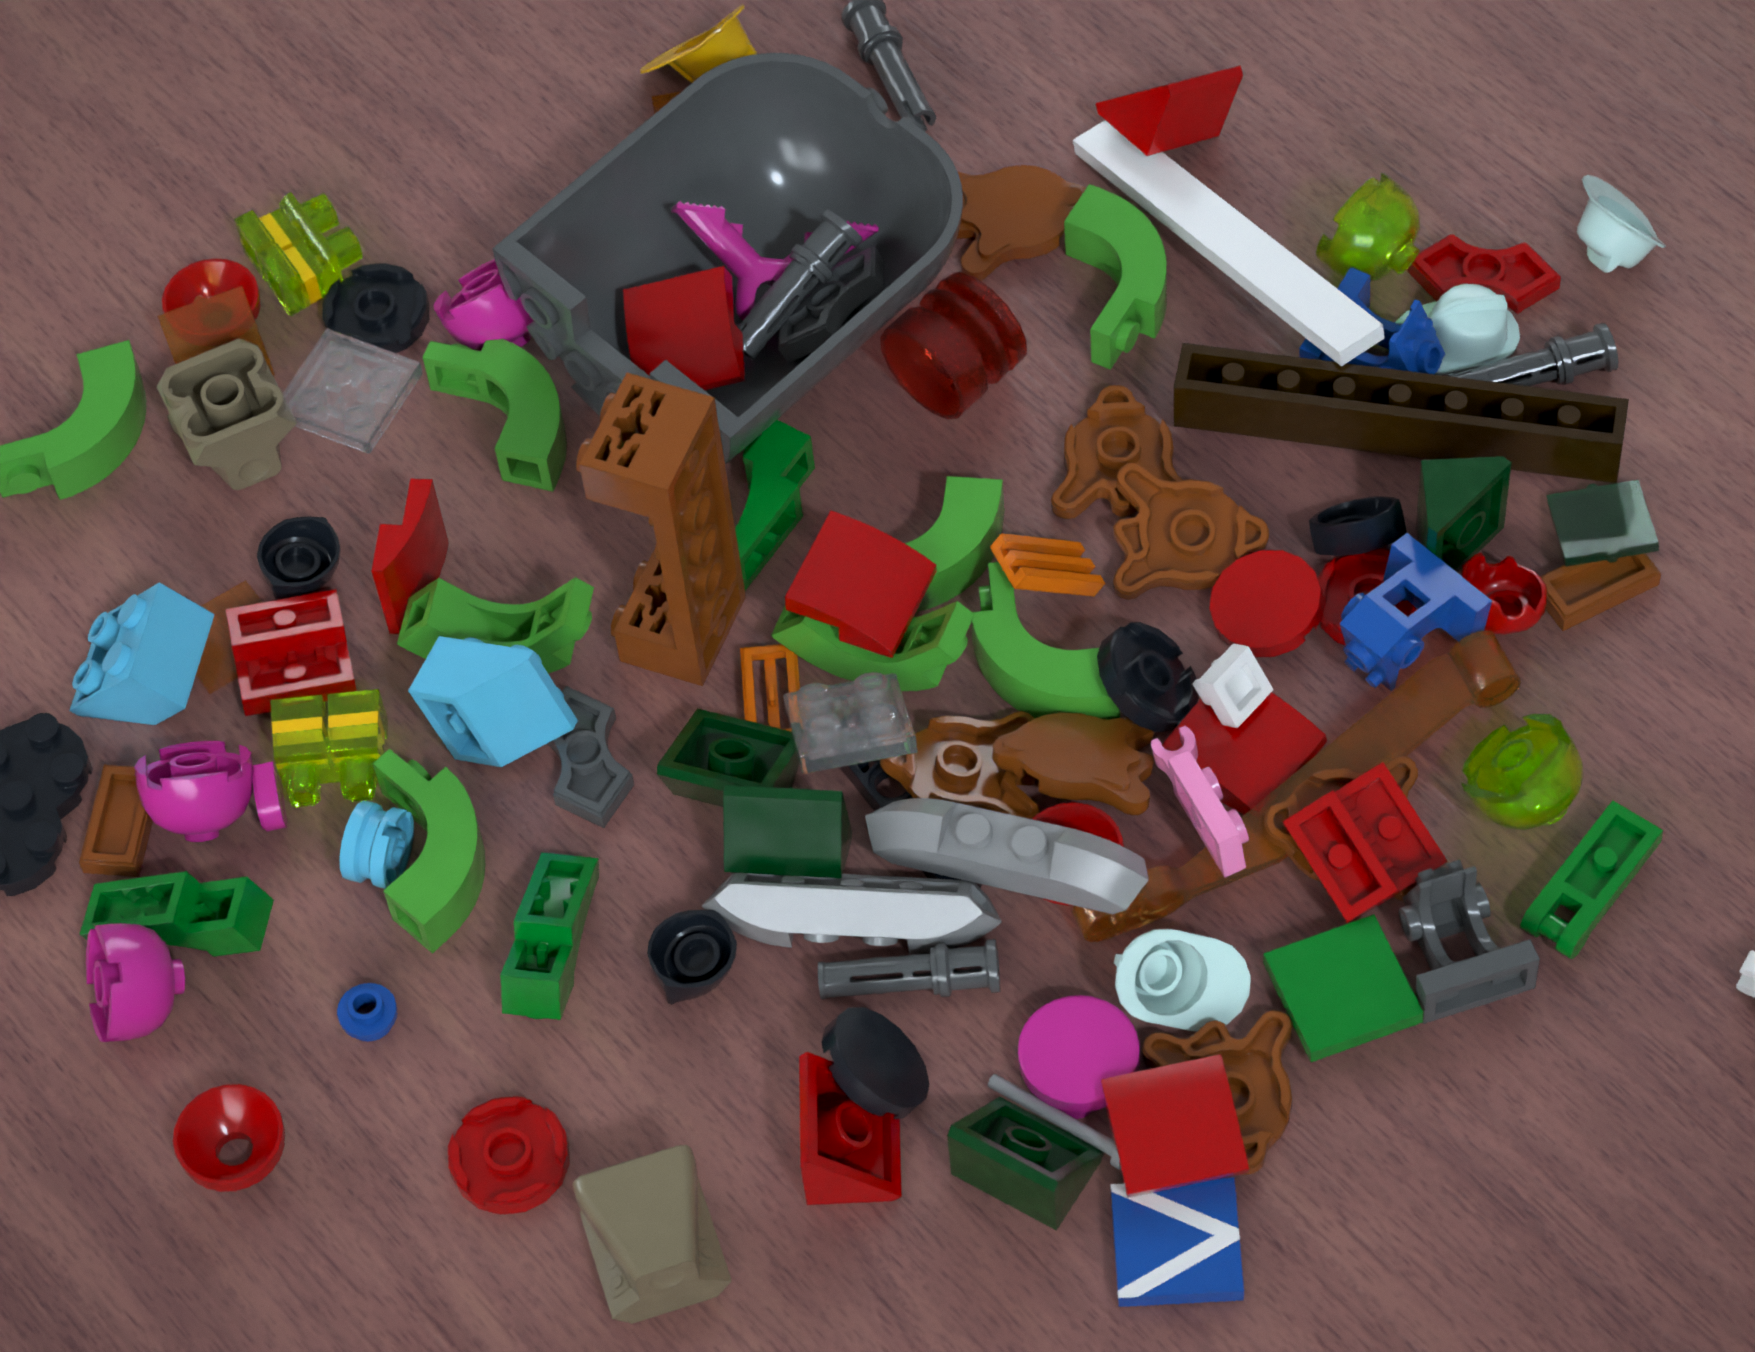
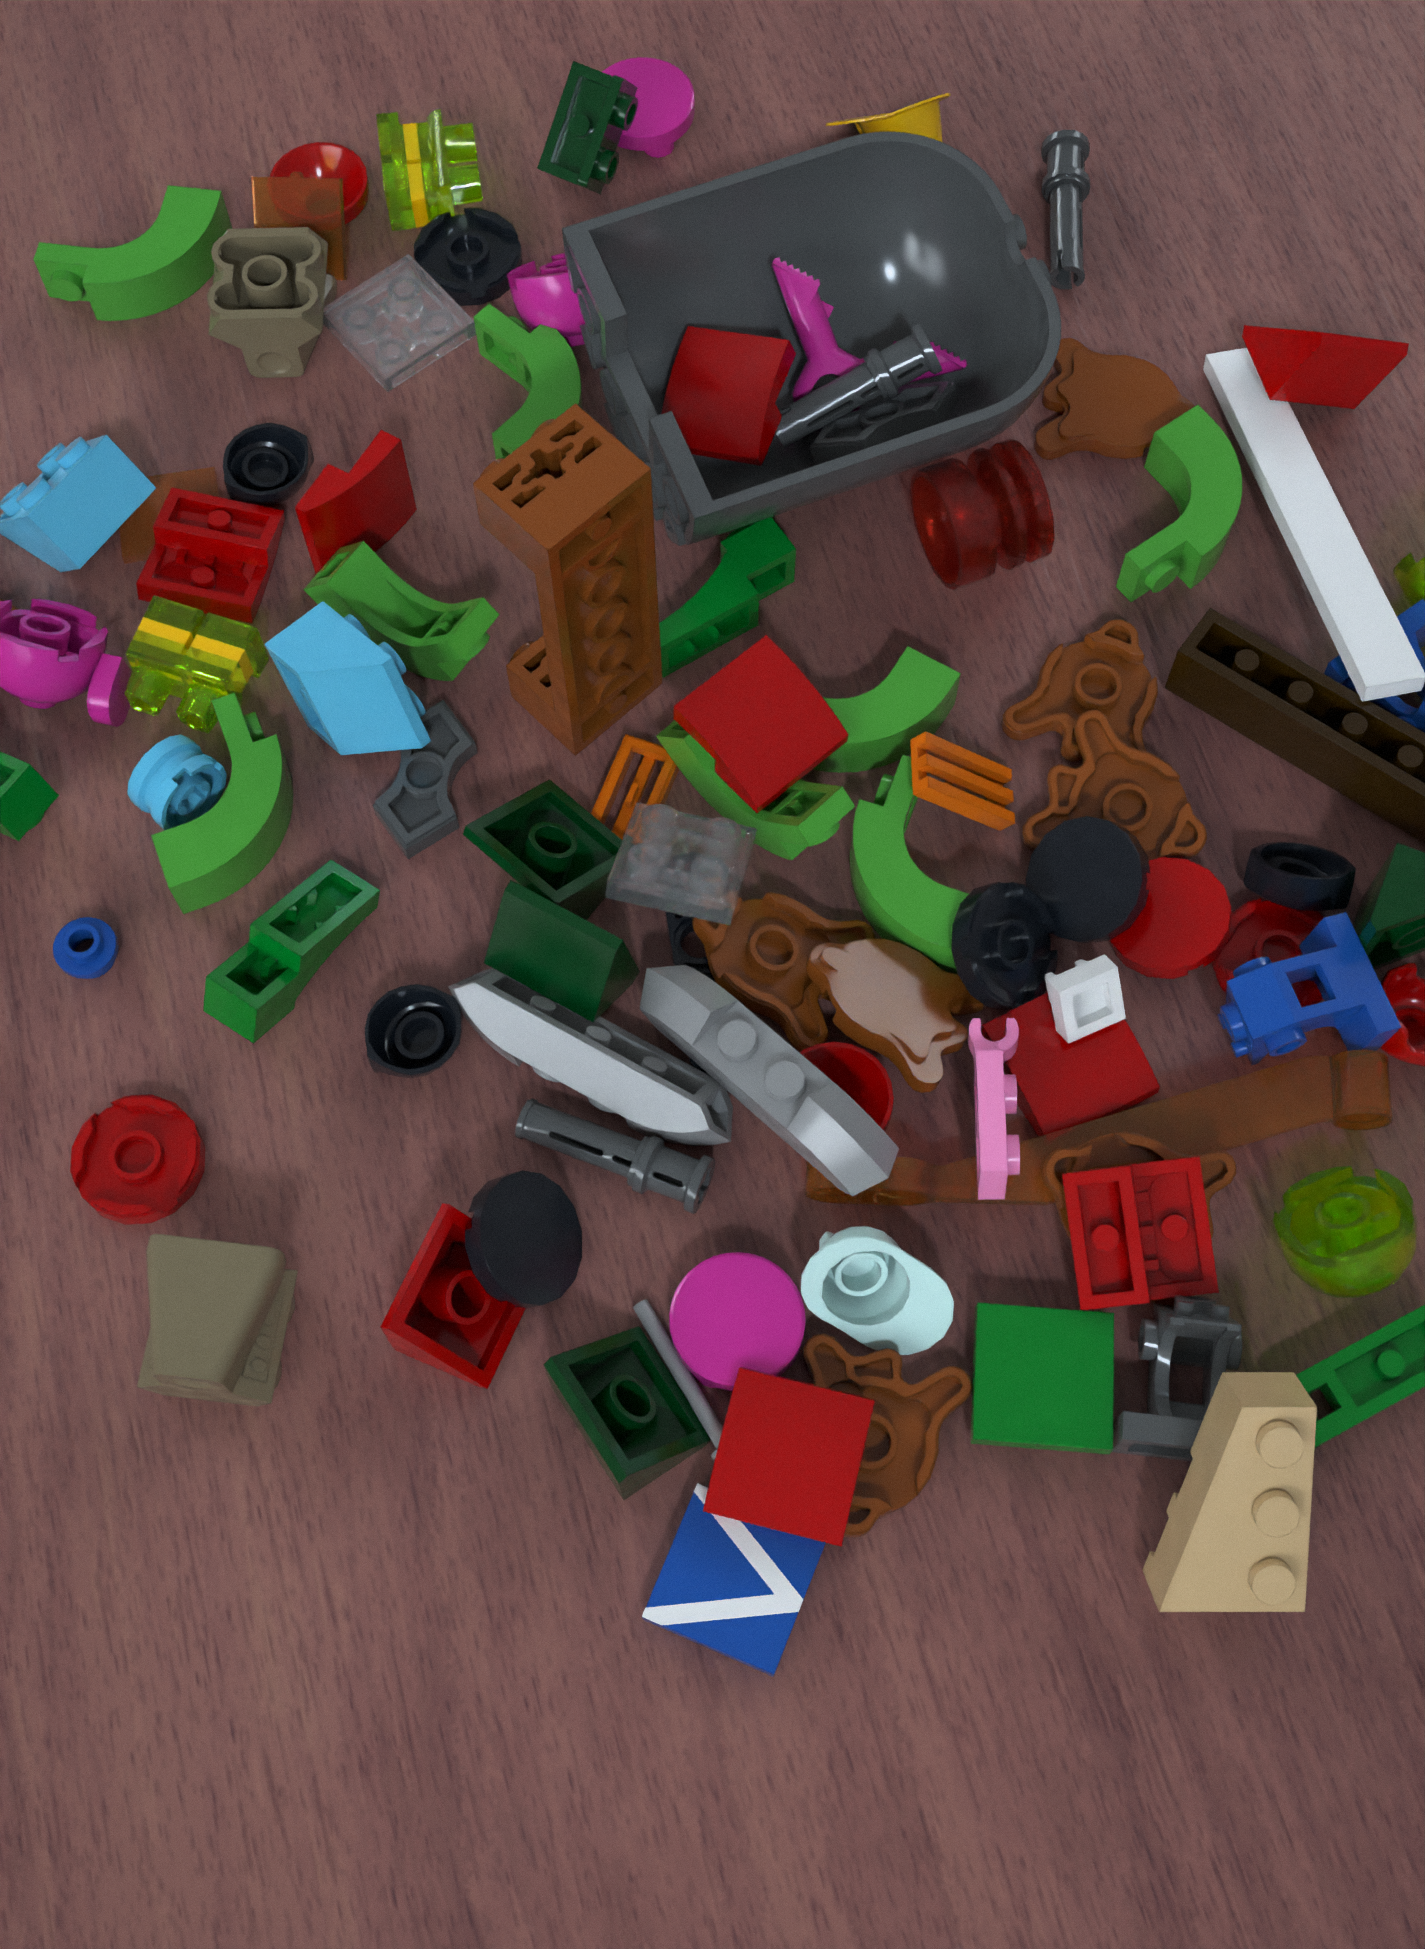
camera: 20 degrees right, 10 degrees up
none -> dark green bracket [537,61,638,195]
none -> dark pink tile [602,57,695,158]
none -> black tile [1026,816,1150,943]
none -> tan wedge [1142,1372,1317,1612]

